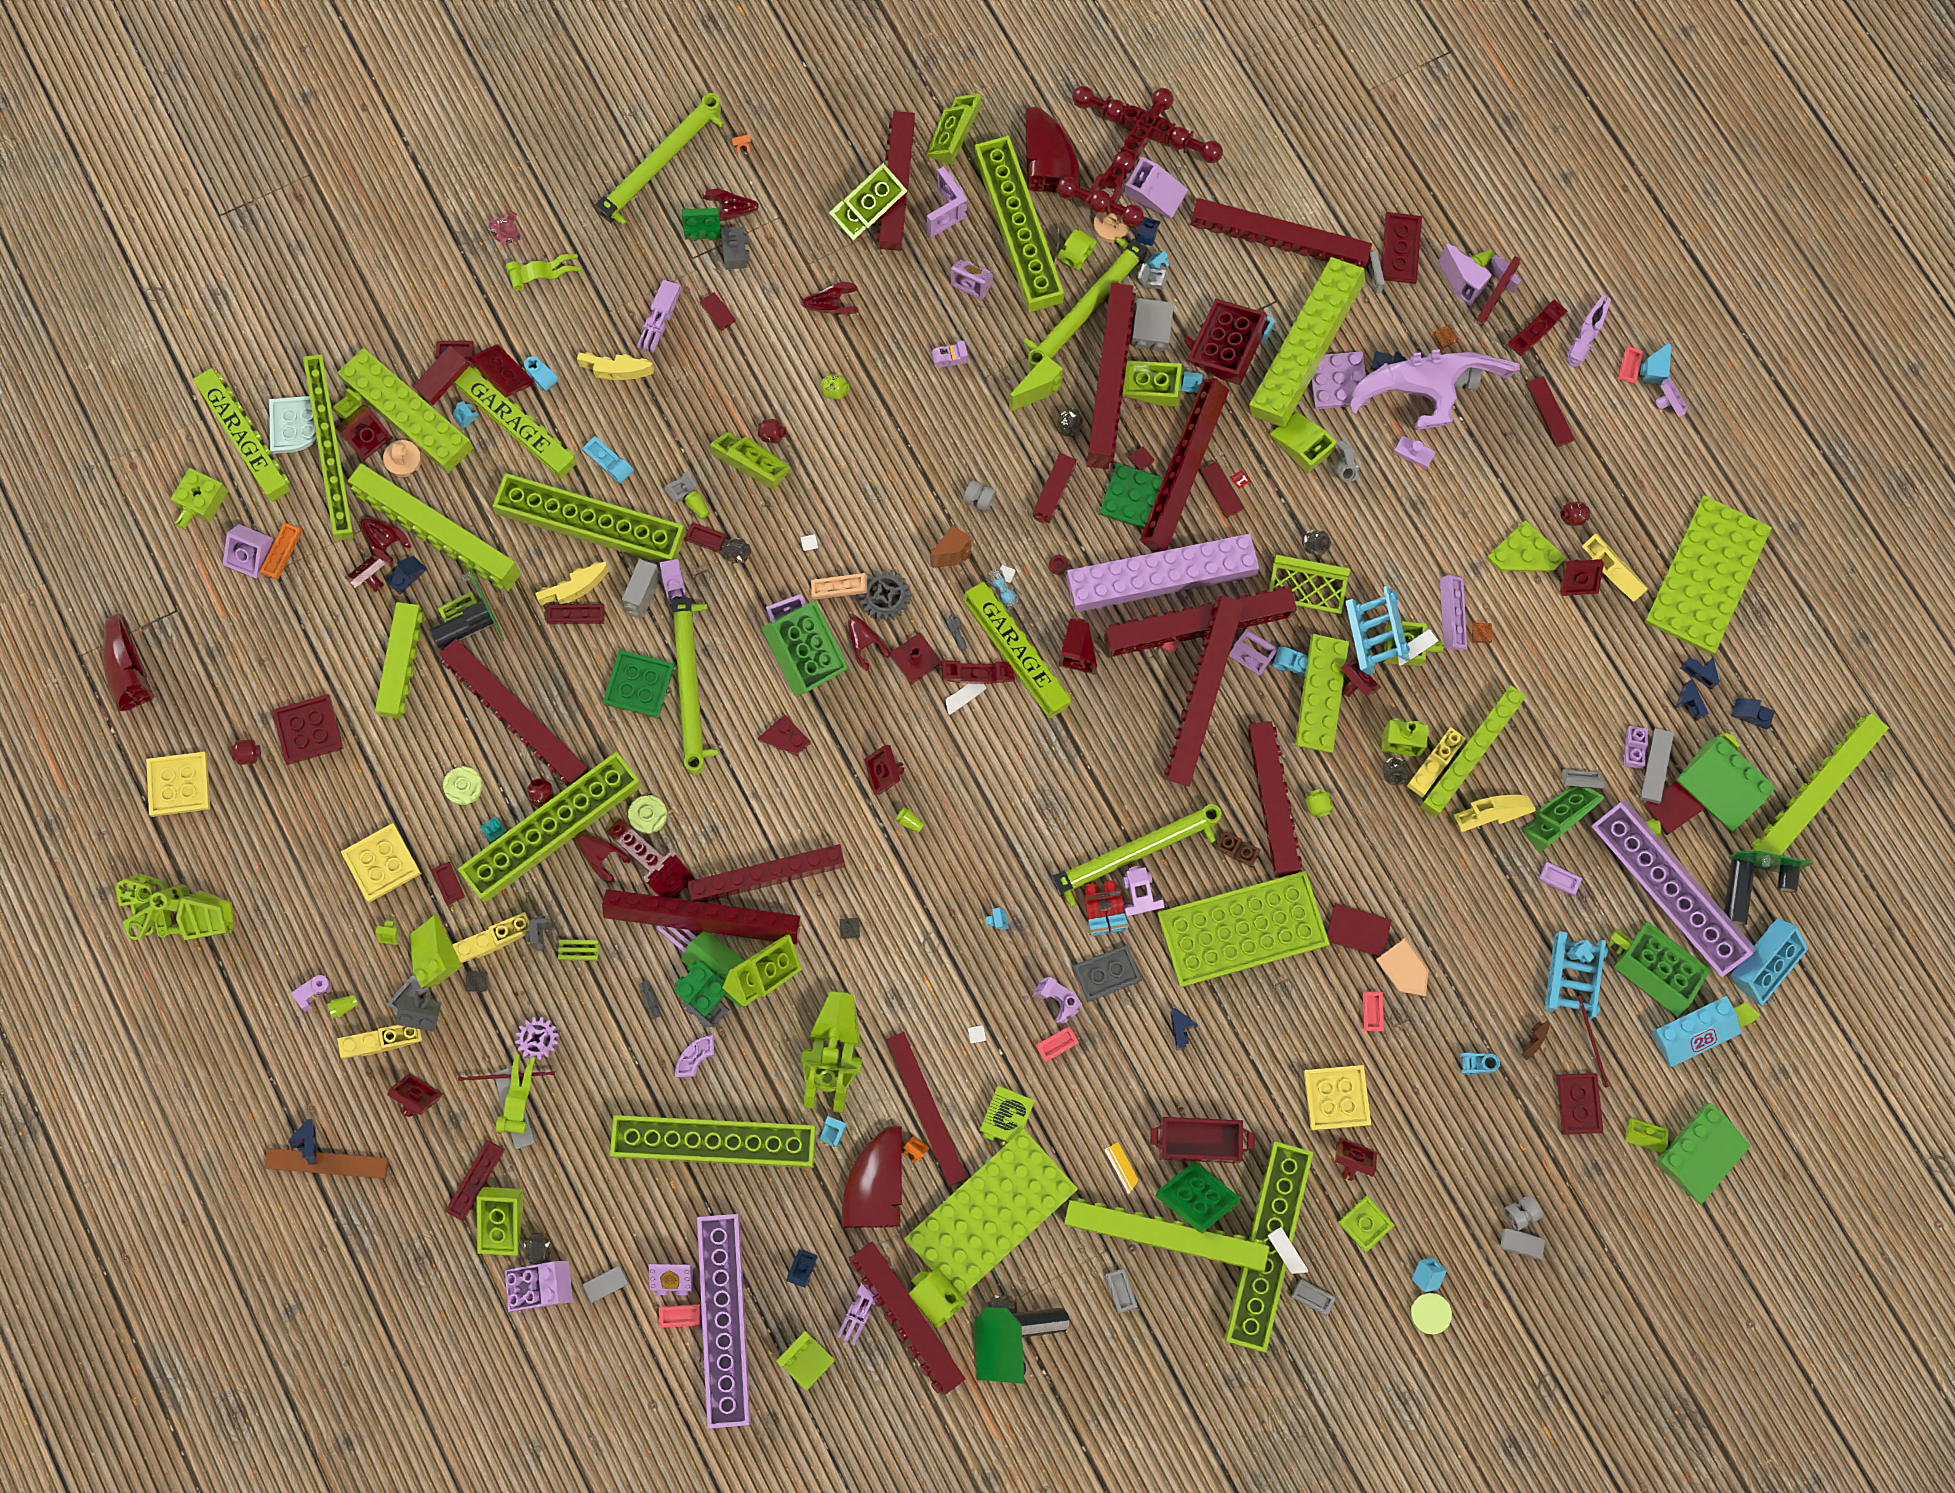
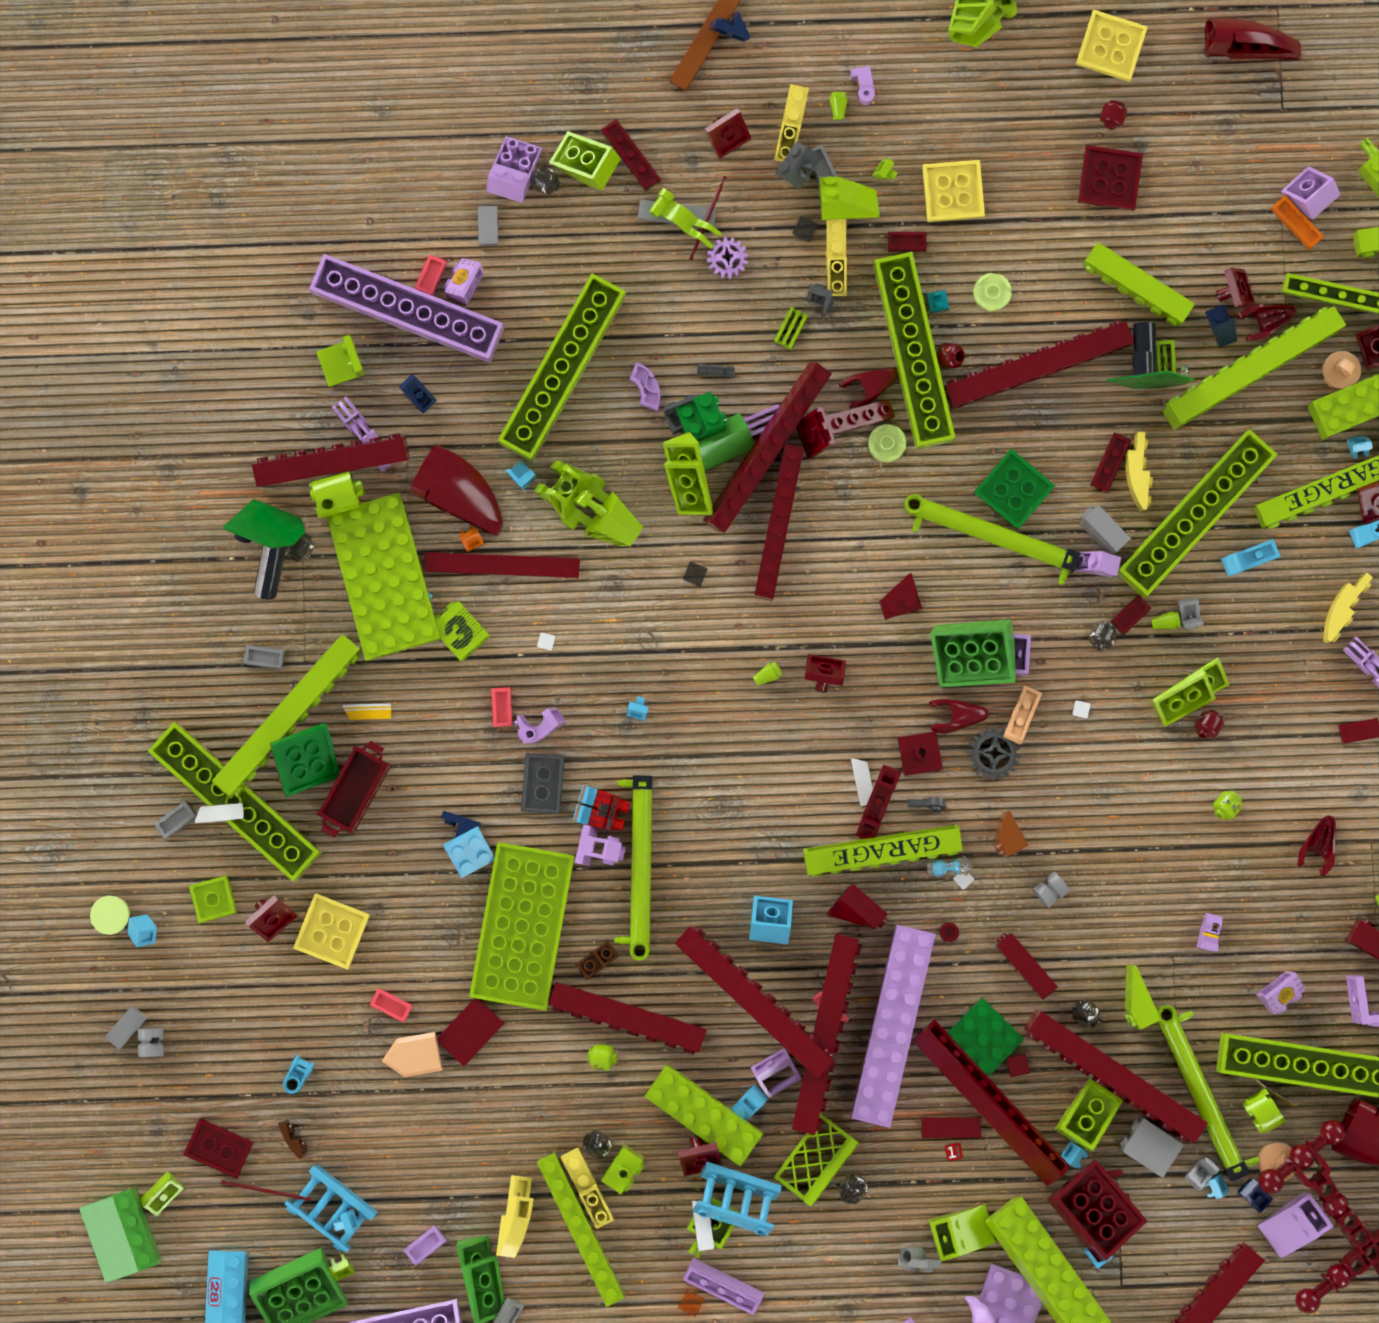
camera: 120 degrees right, 10 degrees up
none -> medium azure plate [443,826,495,878]
none -> medium azure slope [749,896,793,945]

